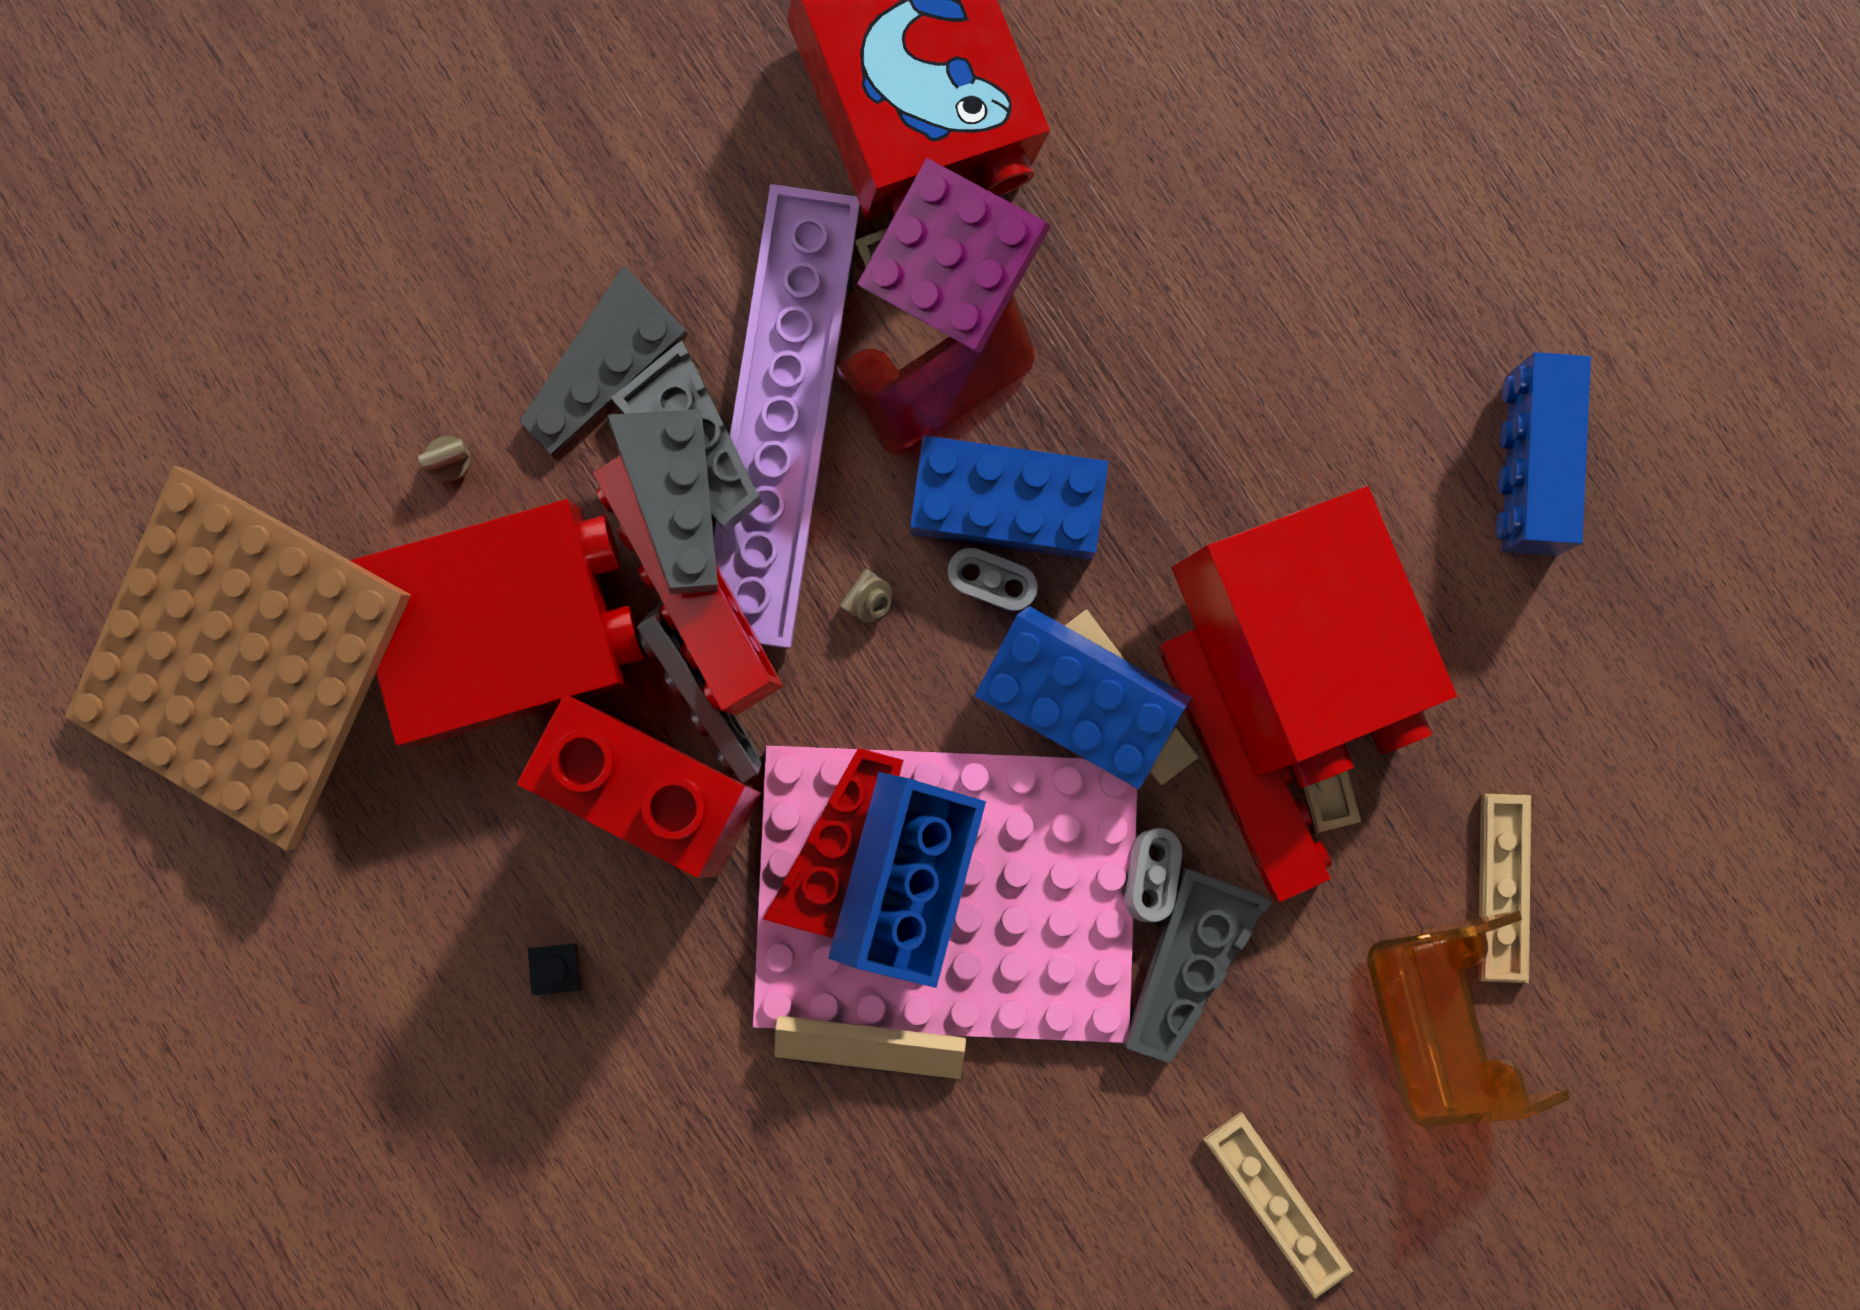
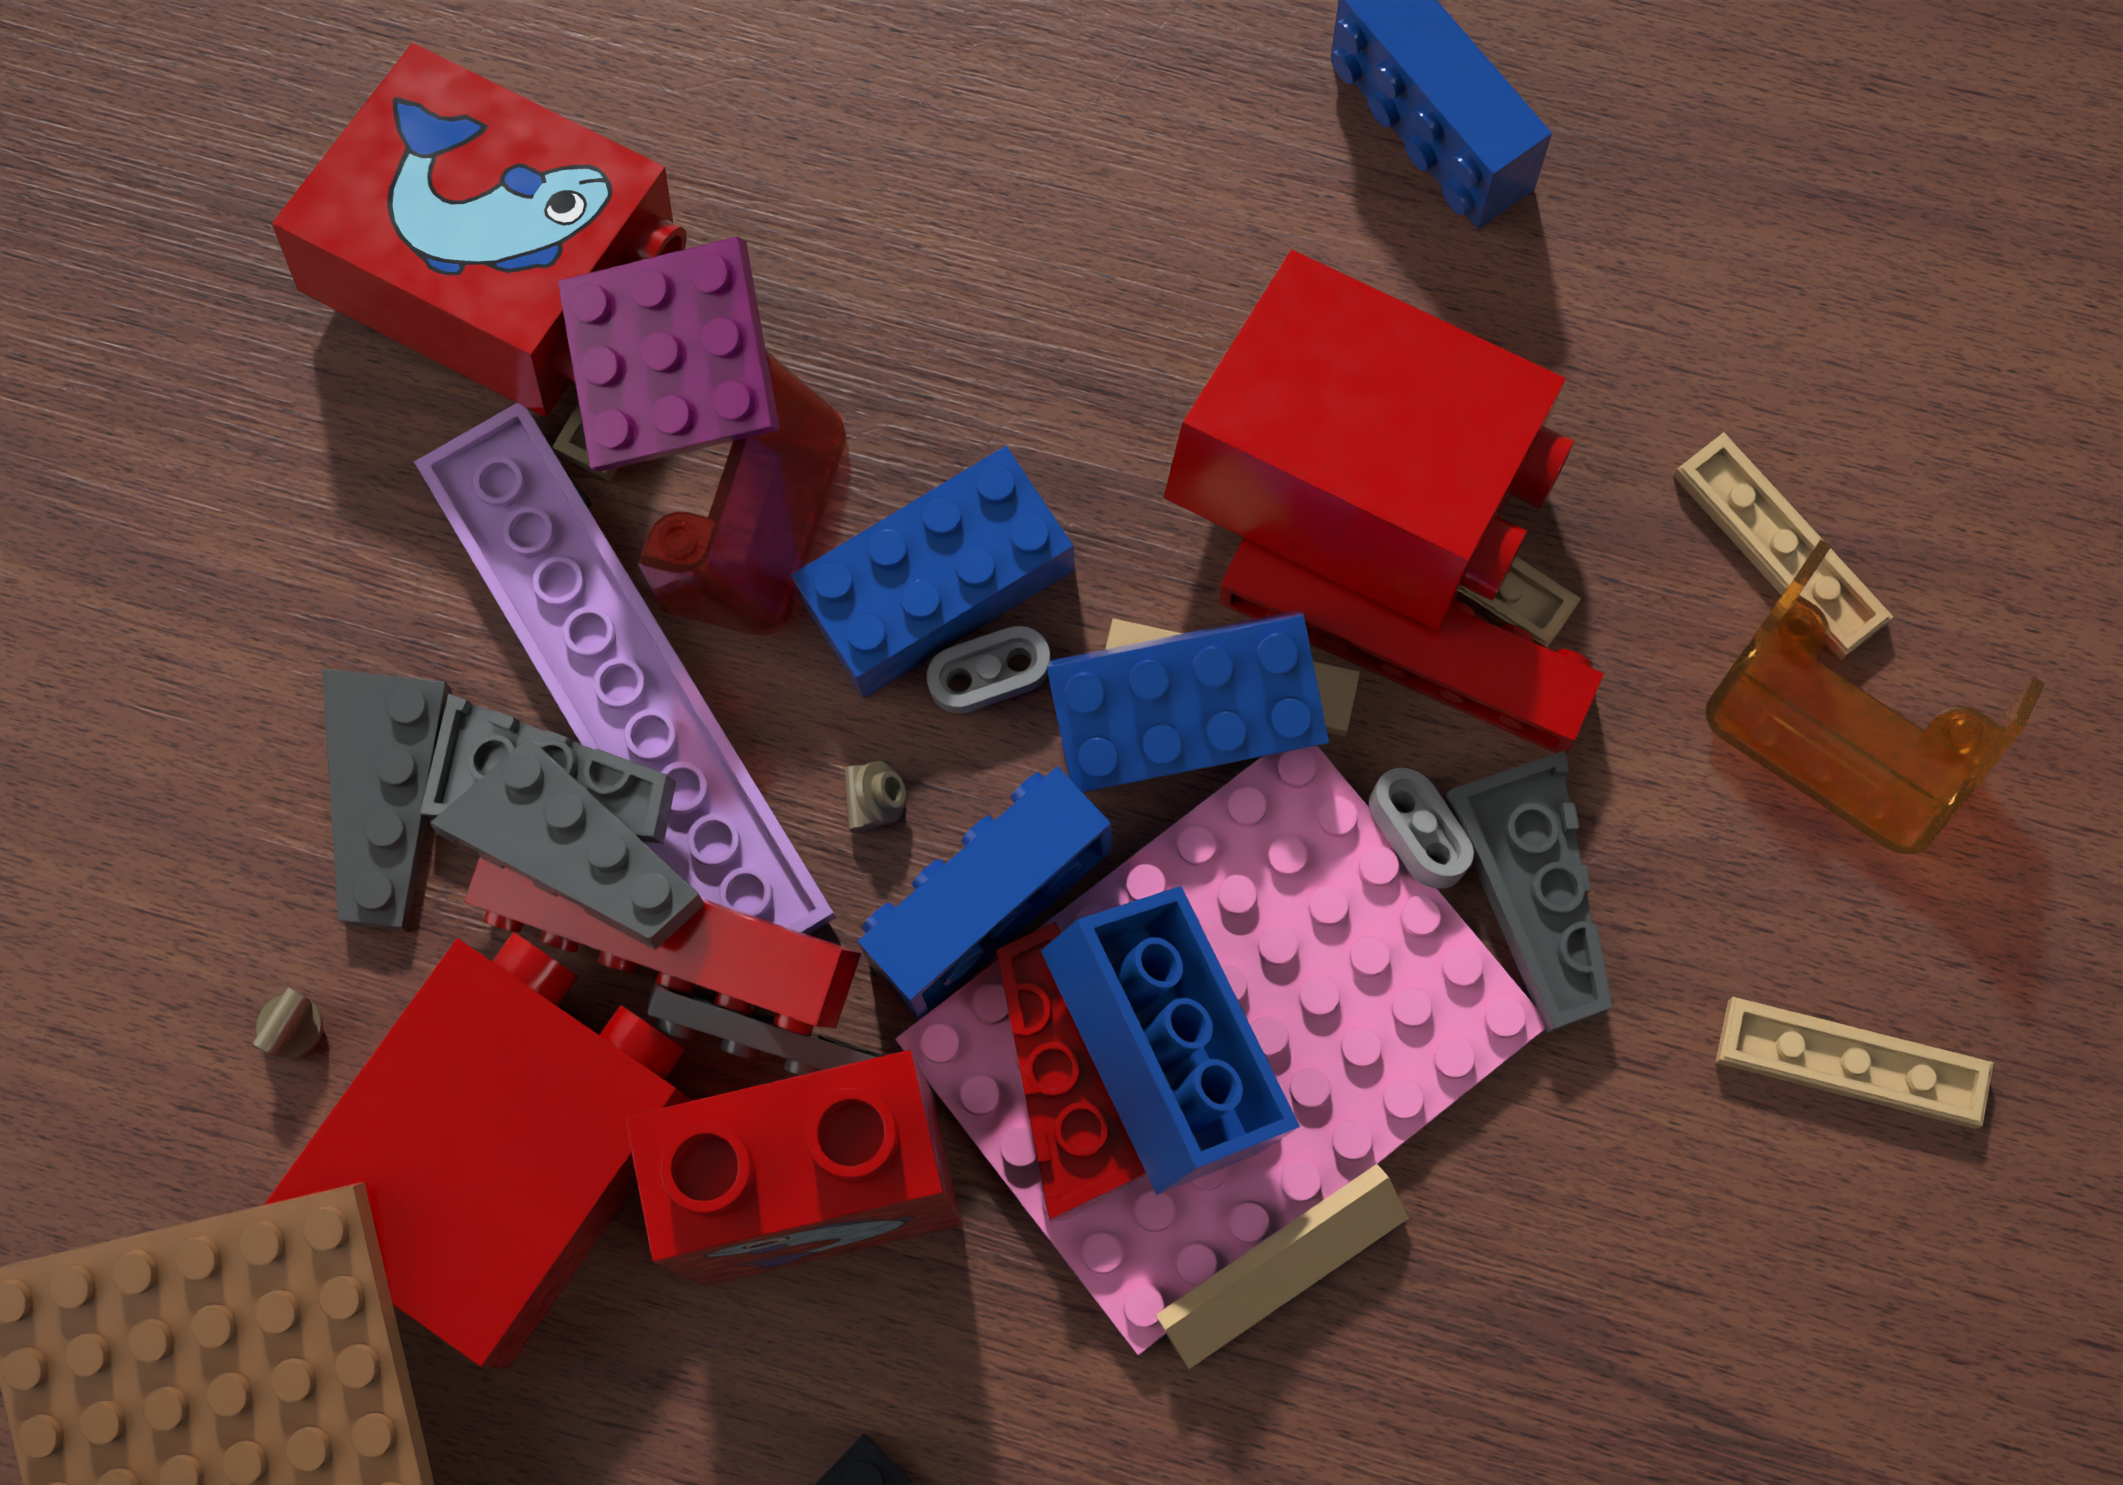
camera: 35 degrees left, 10 degrees down
none -> blue brick [857,766,1112,1021]

